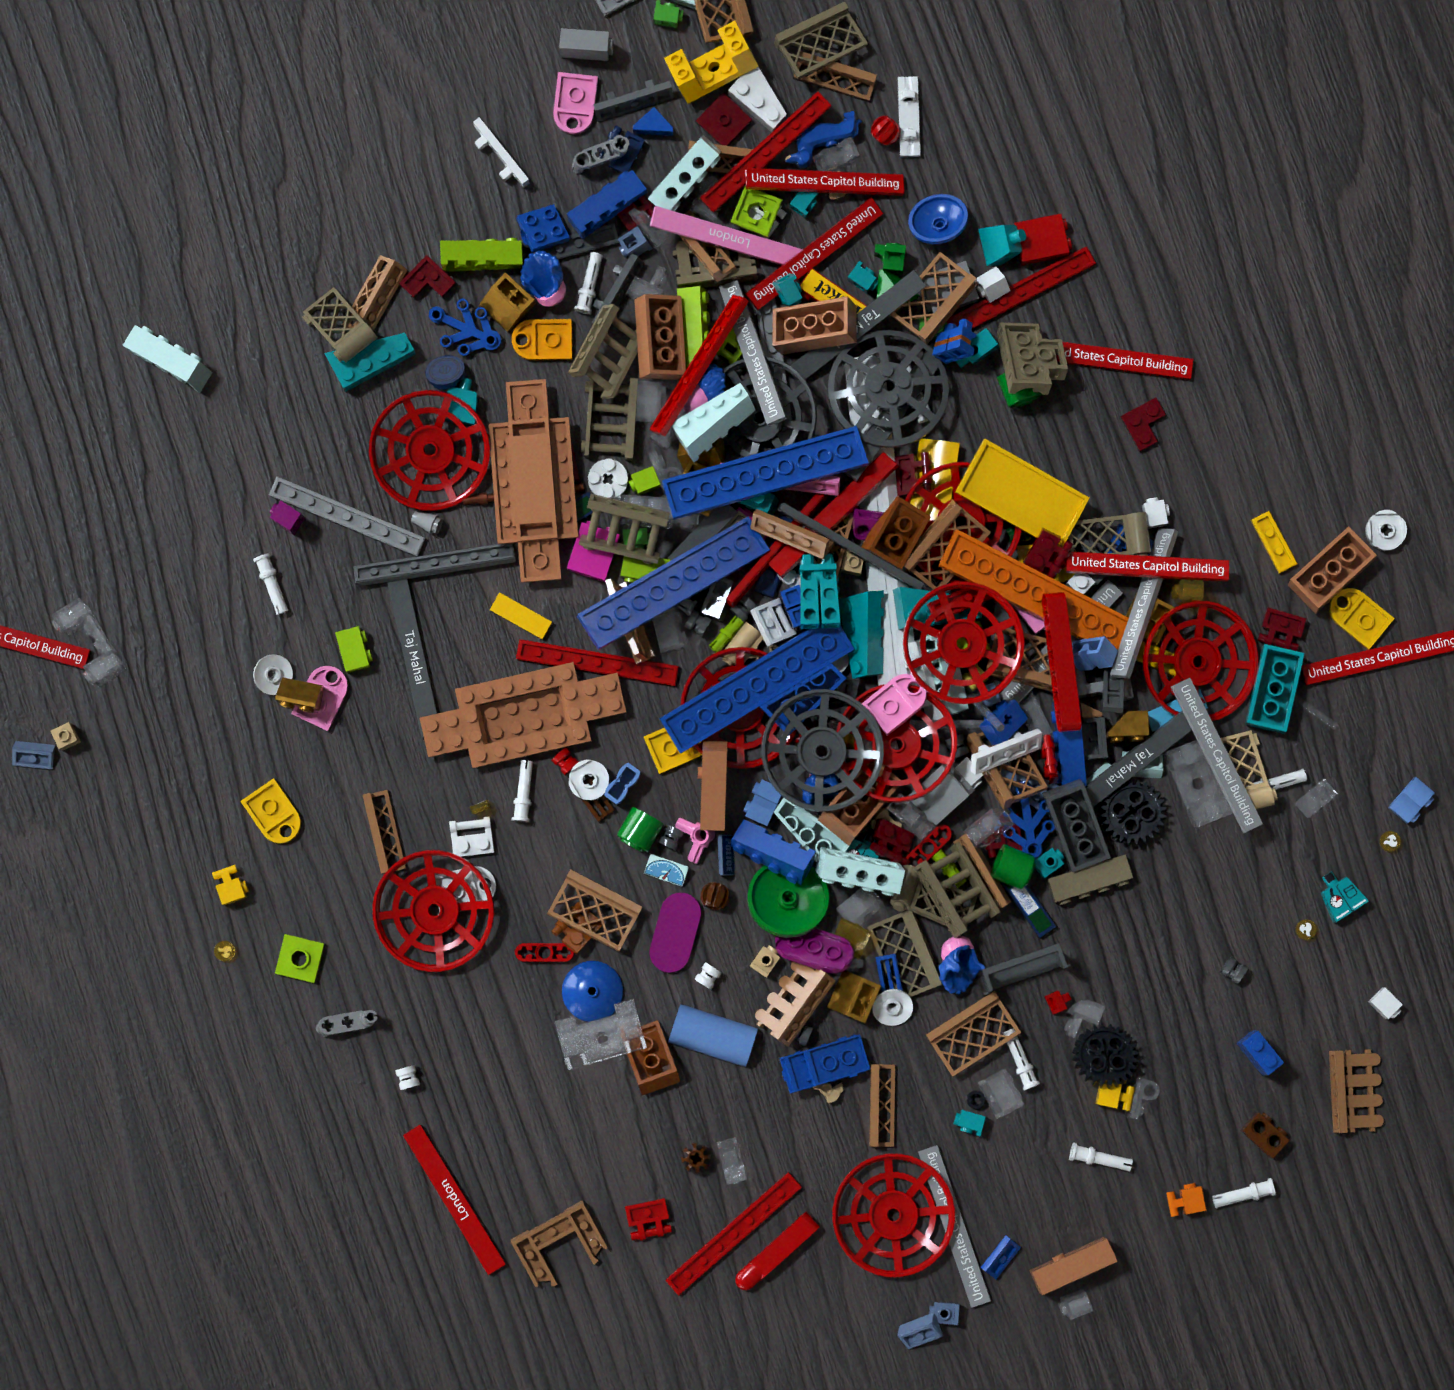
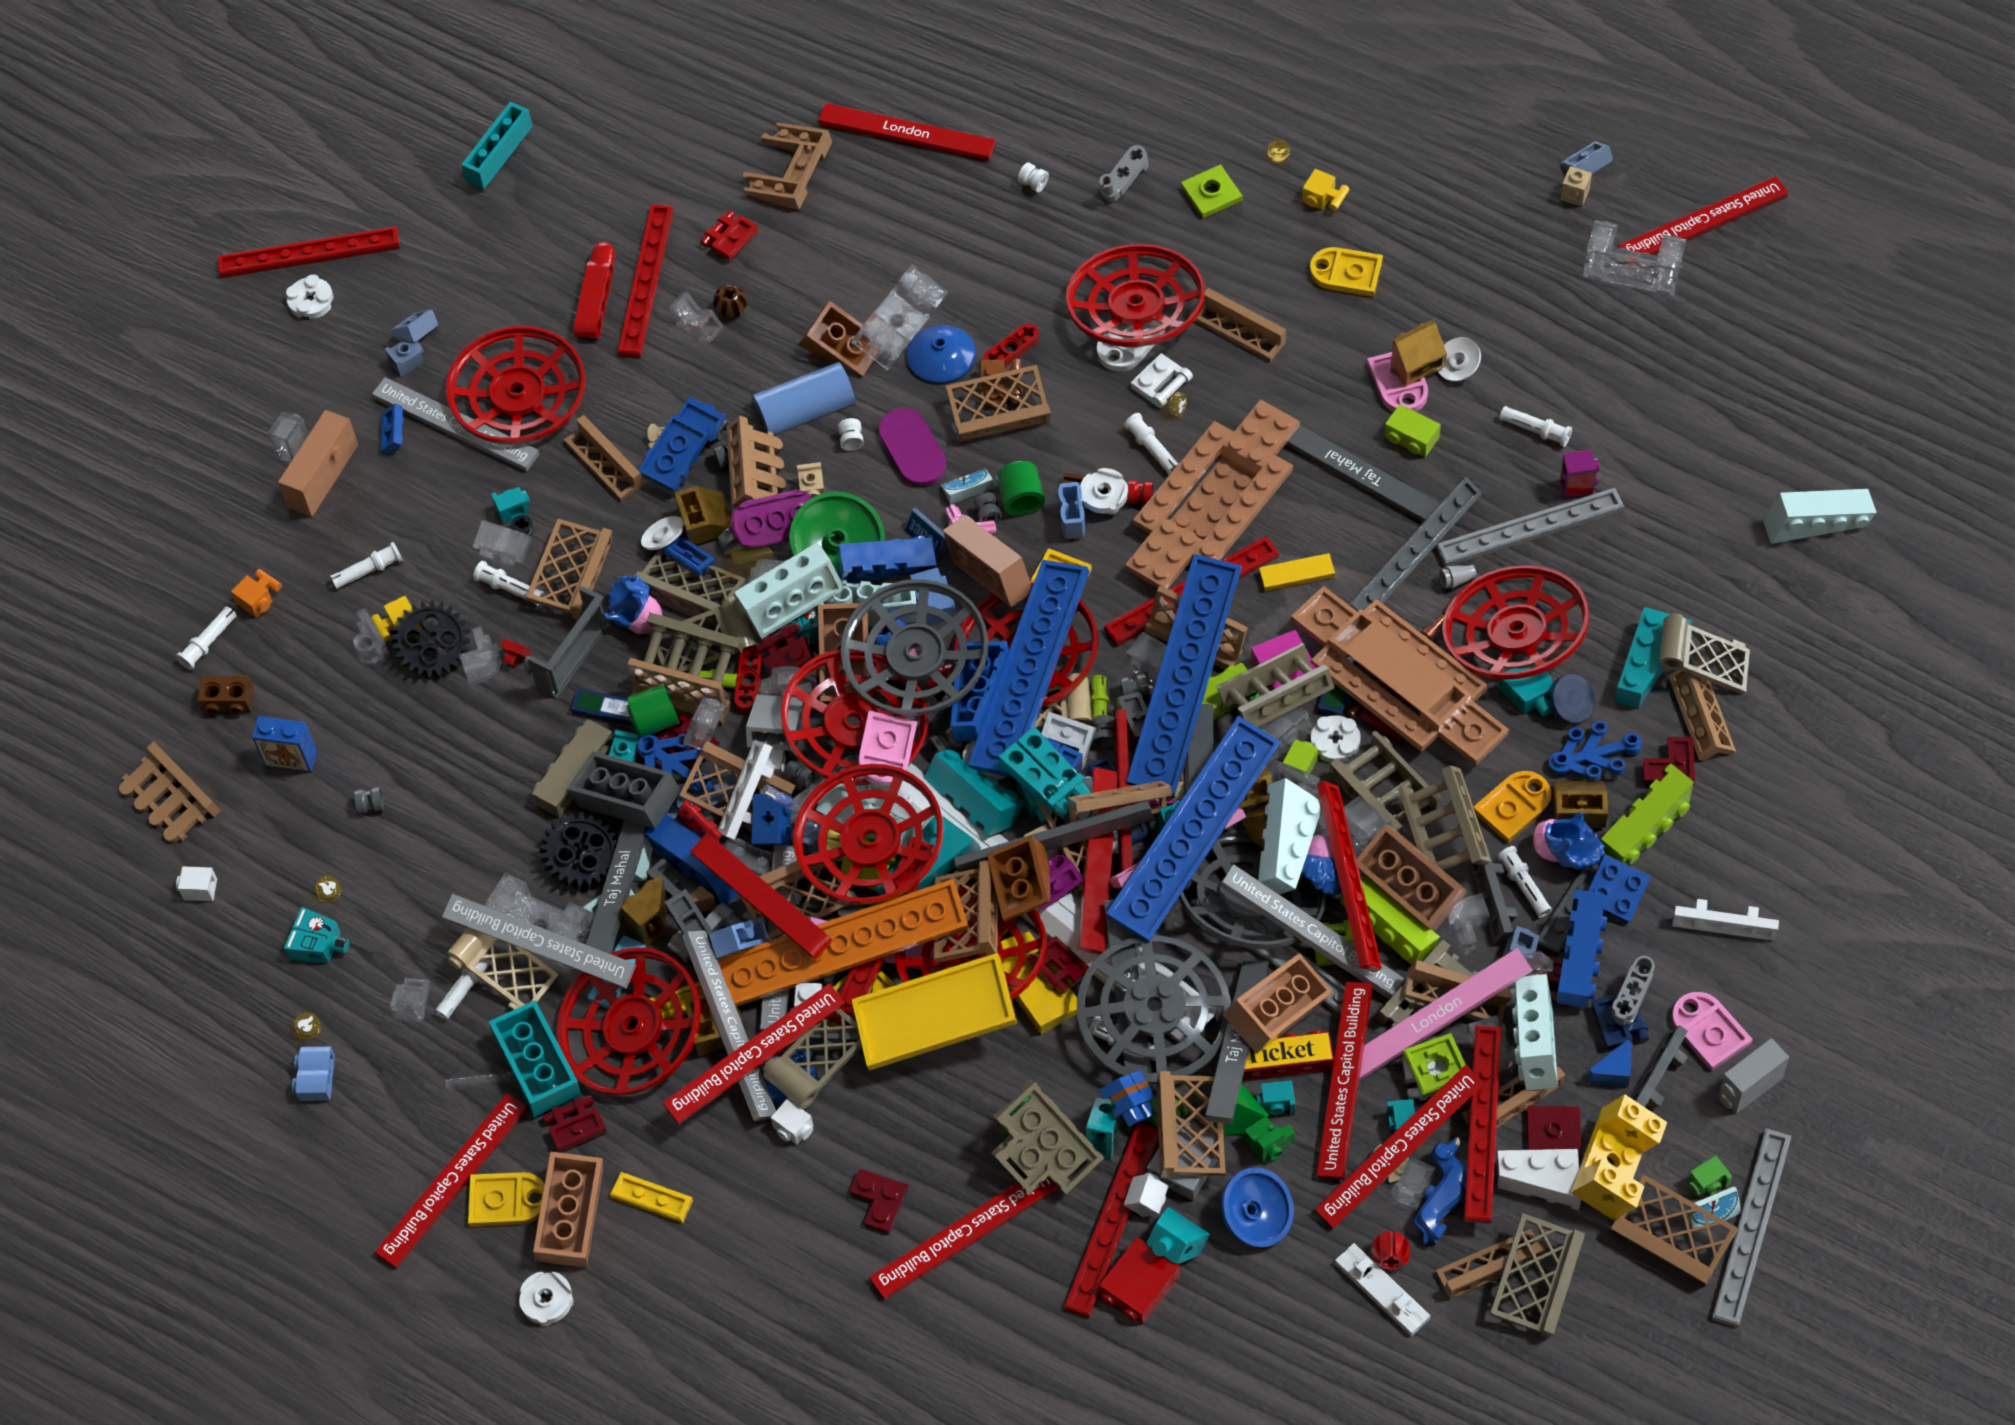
camera: 145 degrees right, 25 degrees down
reddish brown piece [700,882,730,910] -> none
teal brick [773,273,802,306] -> none
dark red plate [1024,528,1073,579] -> none
clear yellow brick [1171,579,1204,604] -> none

